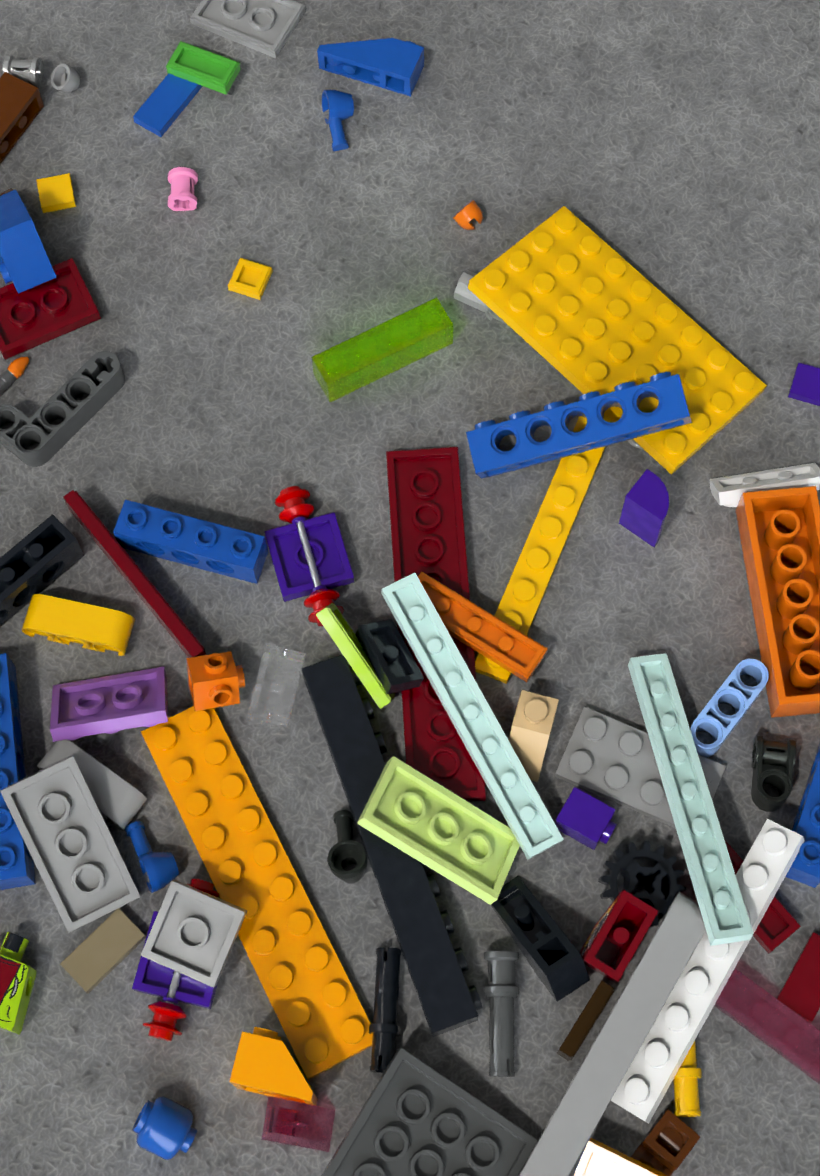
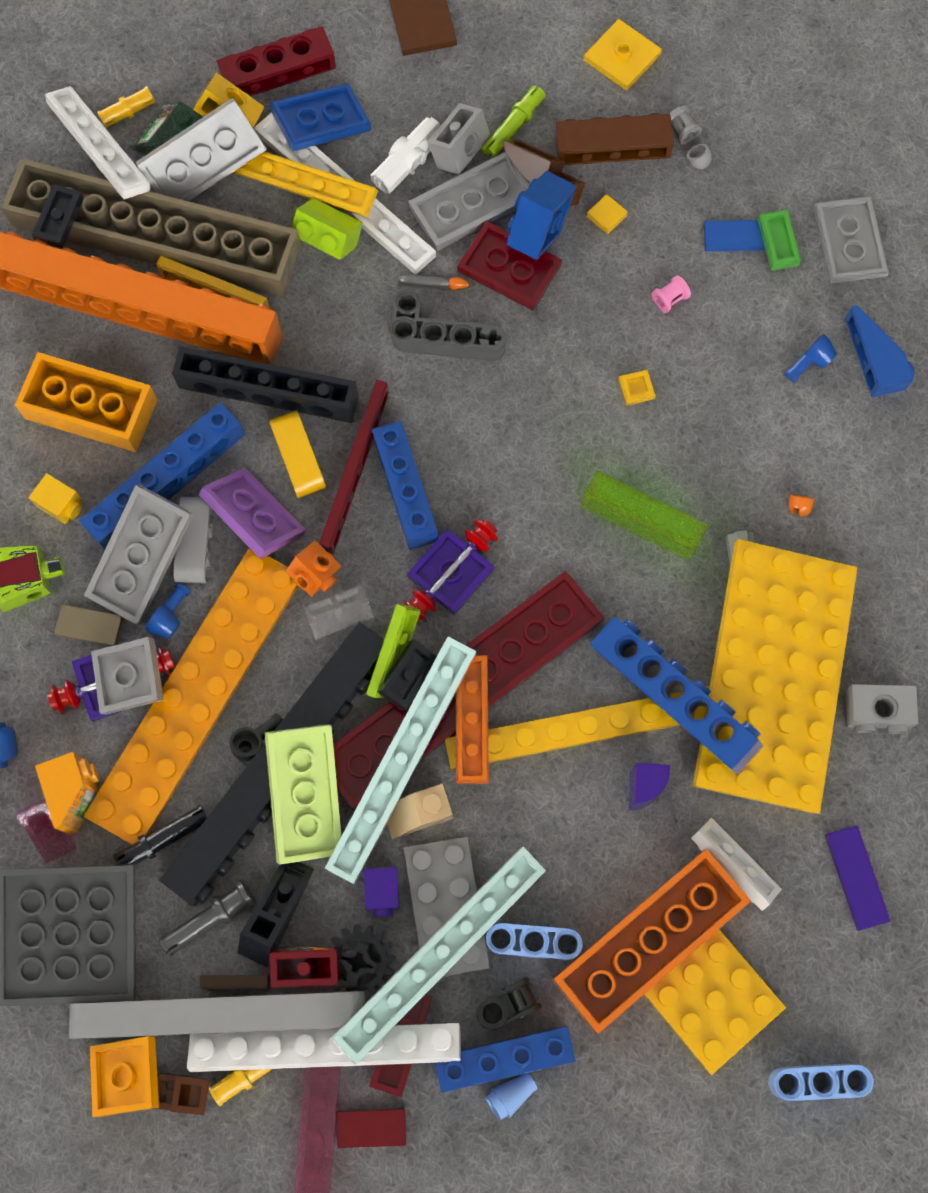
camera: 55 degrees right, 5 degrees up
none -> light grey brick [845,684,919,734]

